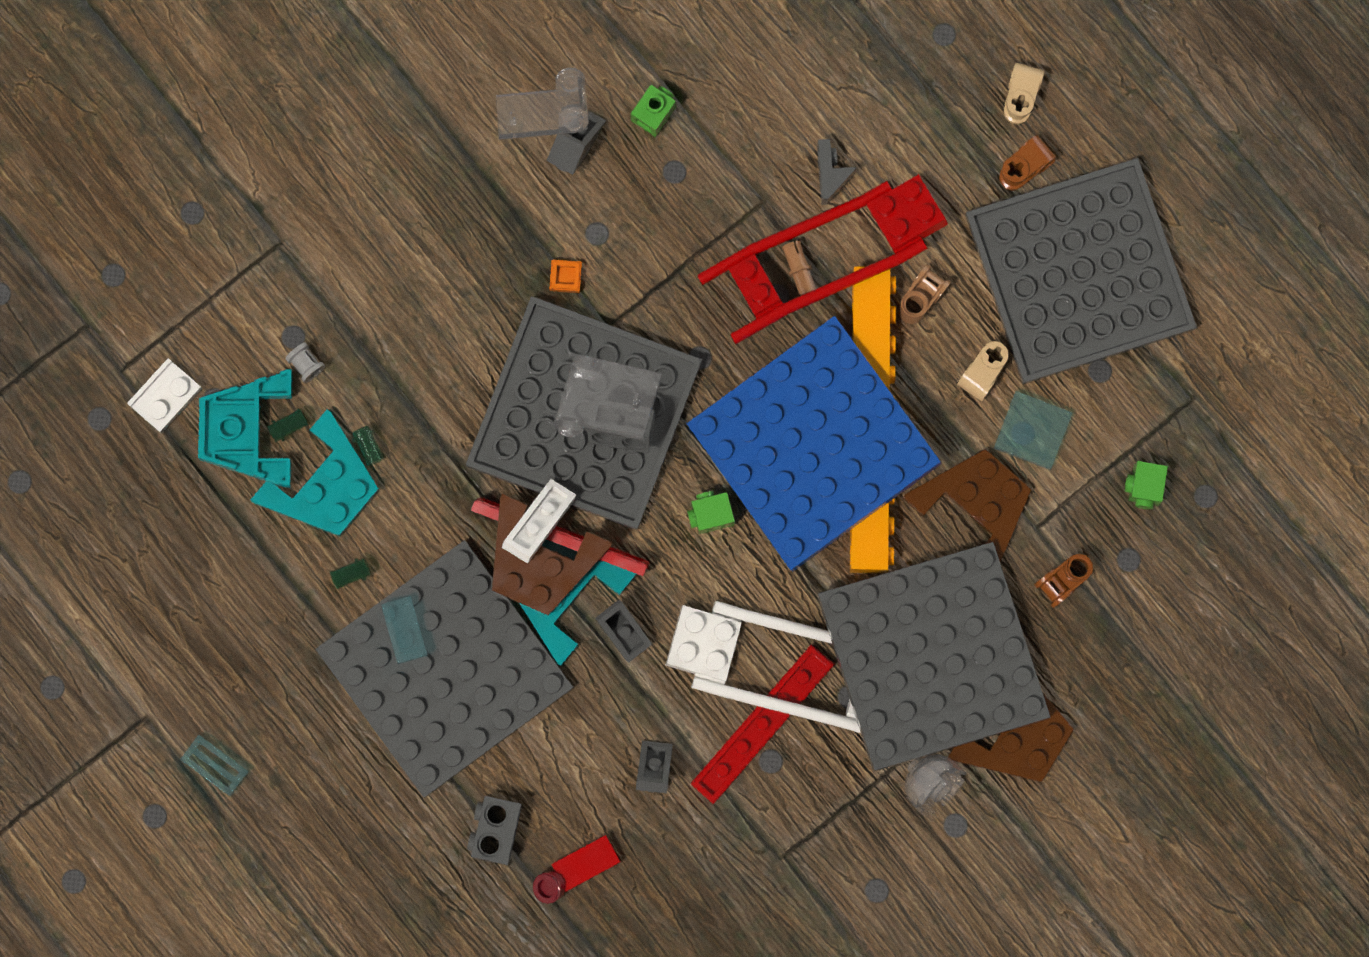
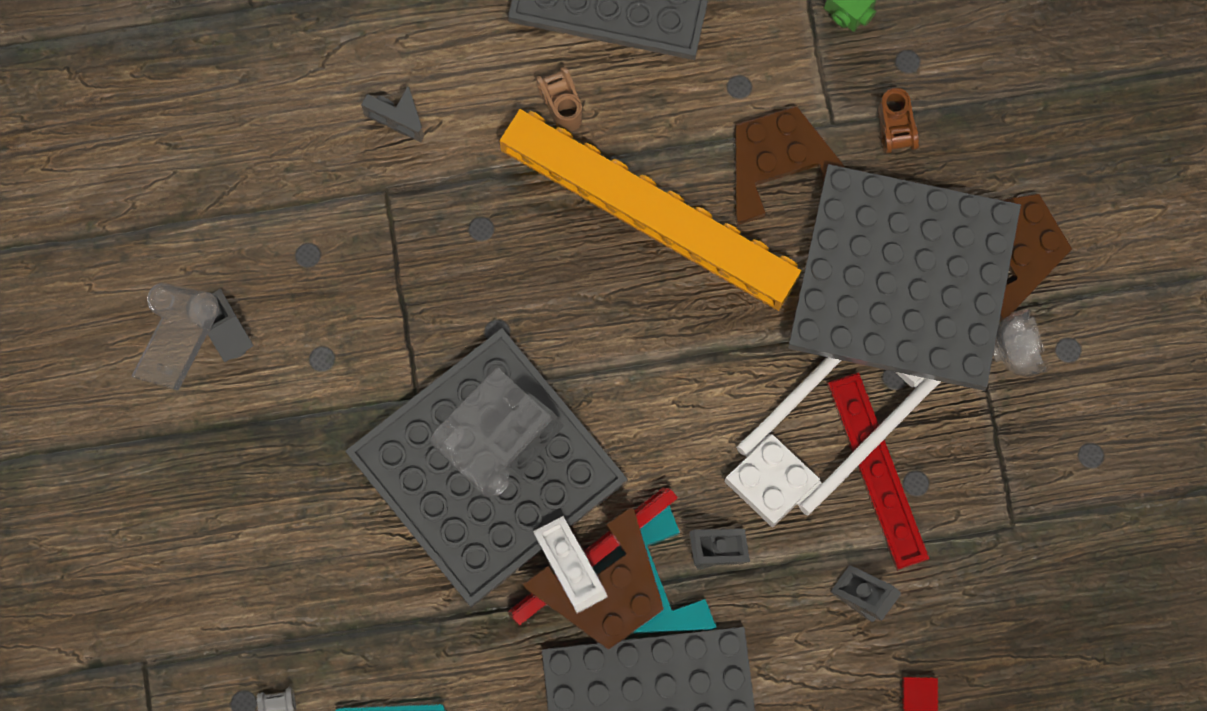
camera: 60 degrees left, 5 degrees down
clear green pin [352,426,385,467] -> none
orange tile [549,260,582,293] -> none
bright green brick [631,85,676,137] -> none
blue plate [687,316,942,572] -> none
bright green brick [687,491,735,535] -> none
red plate [697,174,948,344] -> none
medium nougat axle [782,241,816,296] -> none
tan piece [957,341,1008,401] -> none
clear light blue tile [993,391,1072,470] -> none

